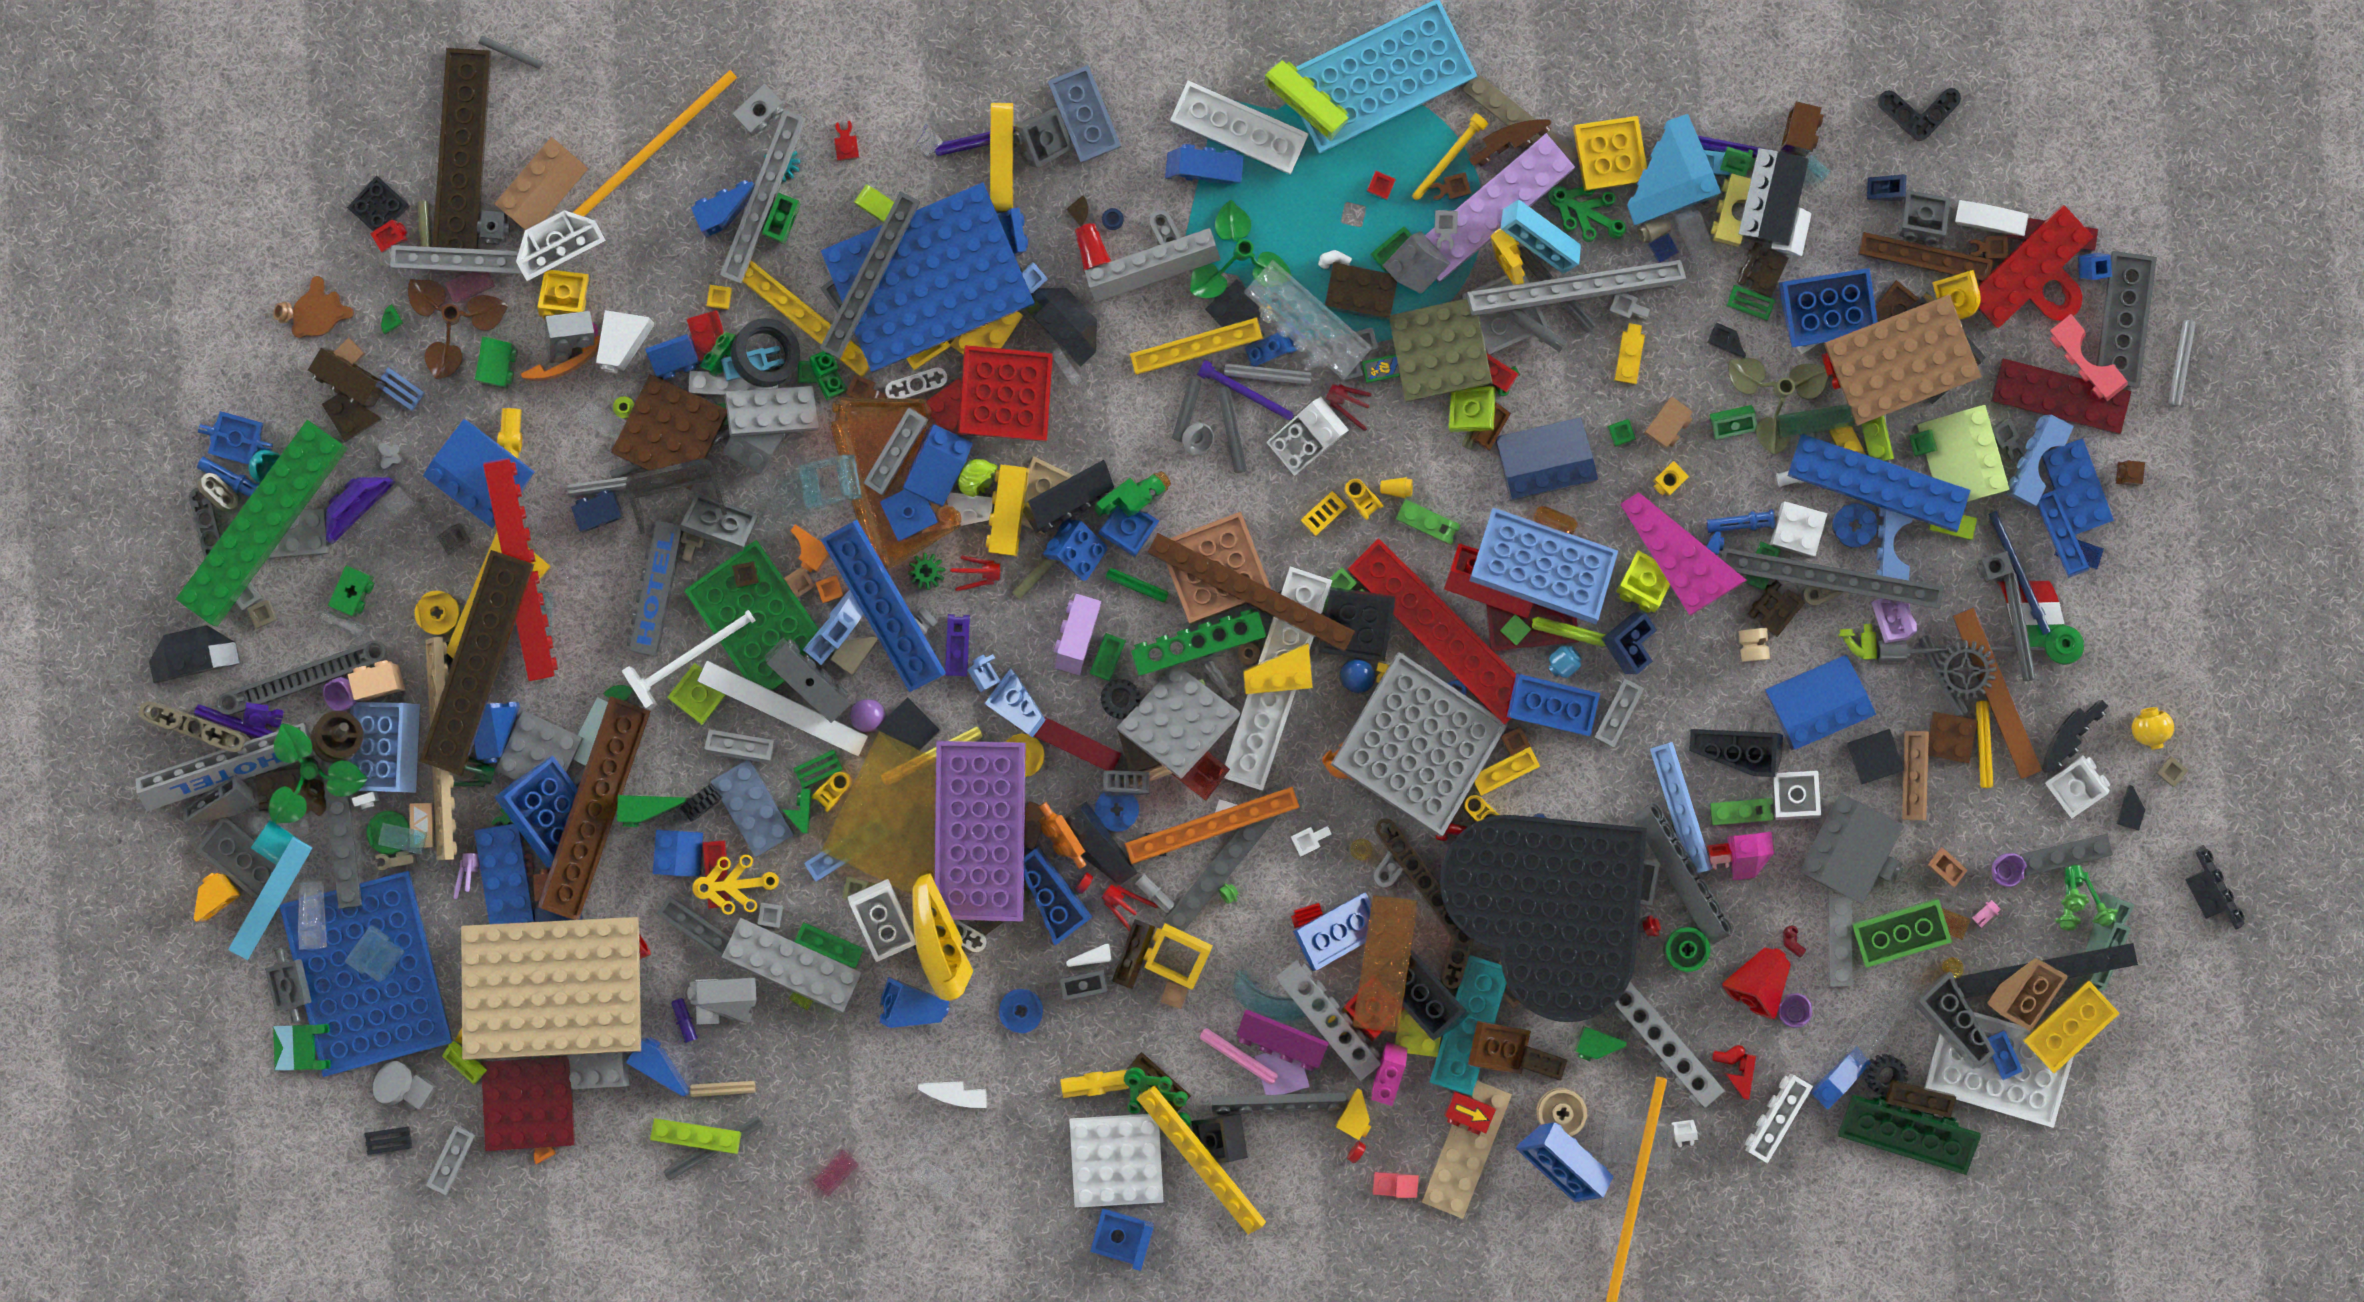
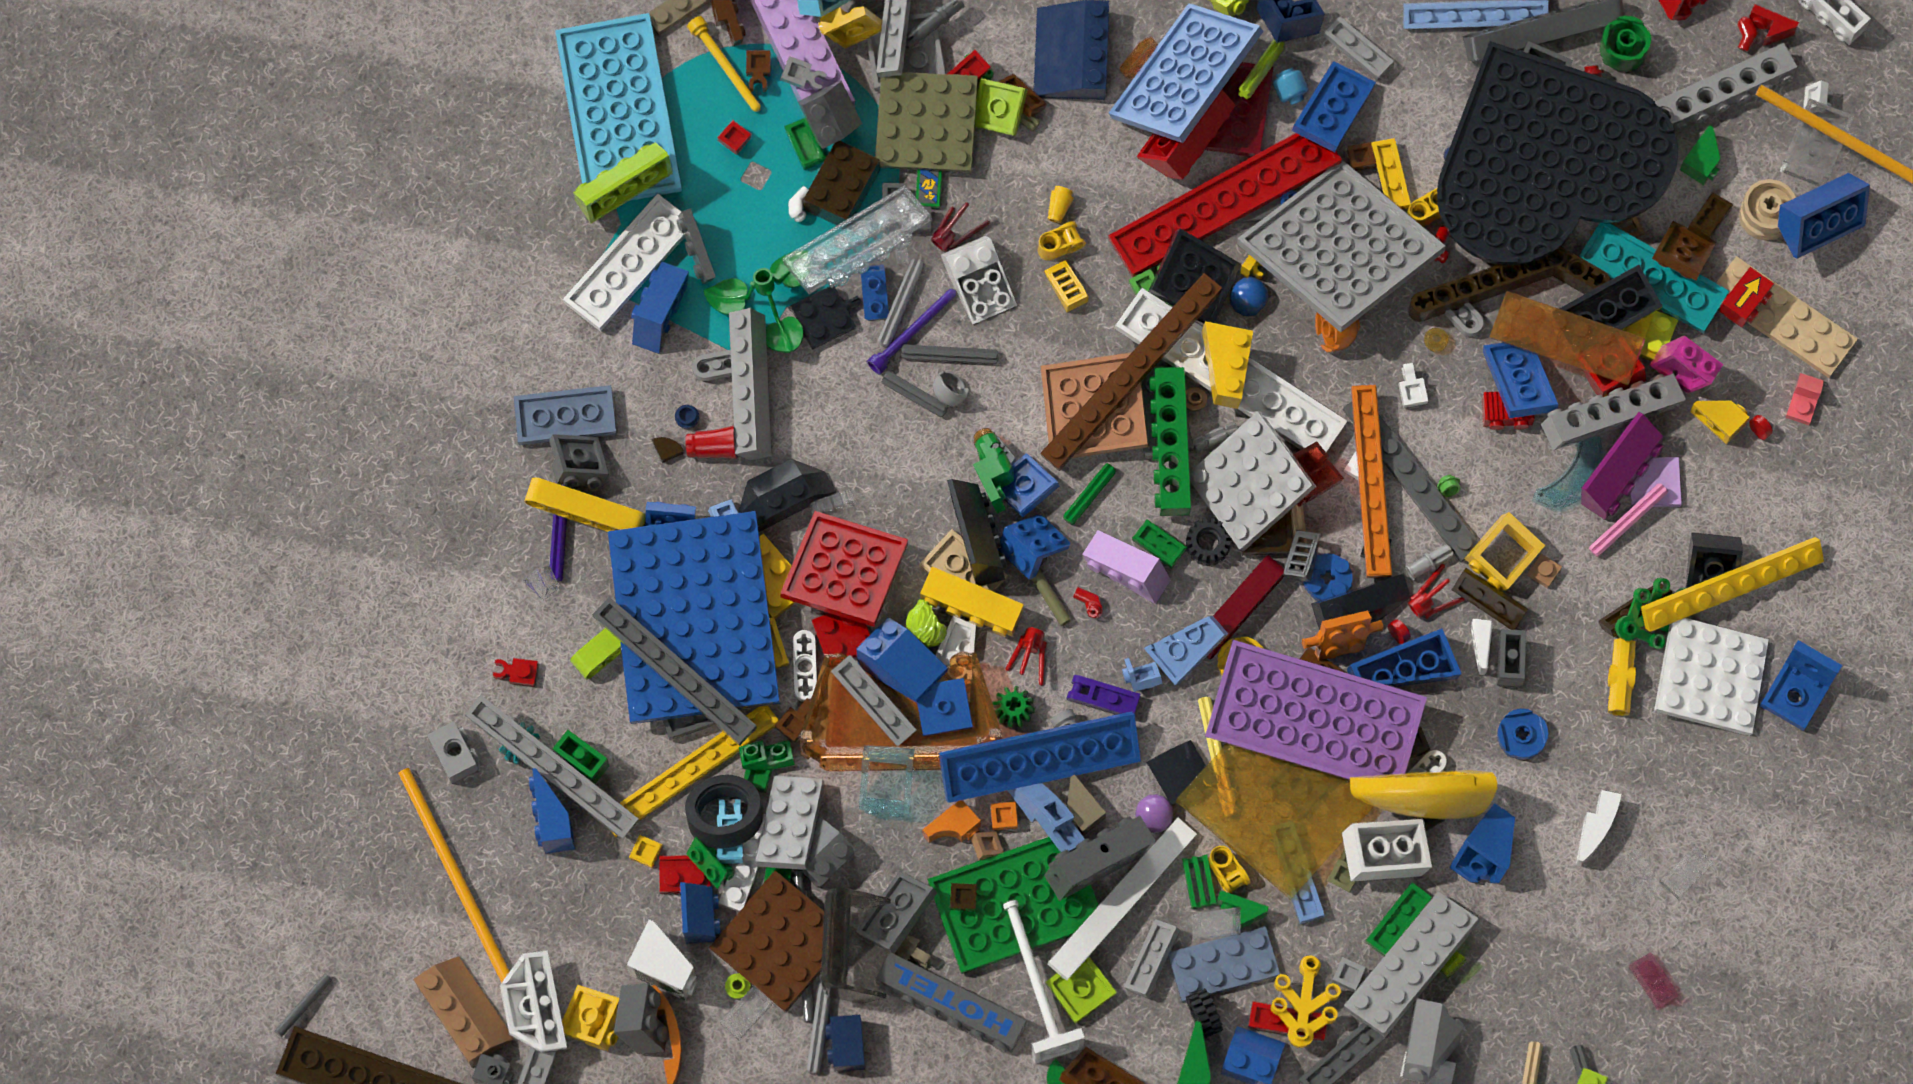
camera: 75 degrees left, 15 degrees down
yellow tile [1130,318,1263,375] -> none
dark grey plate [1212,1093,1346,1114] -> none
bright green plate [1396,499,1461,545] -> none
bright green tile [1500,615,1531,645] -> none
none -> dark grey plate [677,209,716,284]
none -> red arm [1073,587,1103,618]
none -> clear tile [1193,908,1240,940]

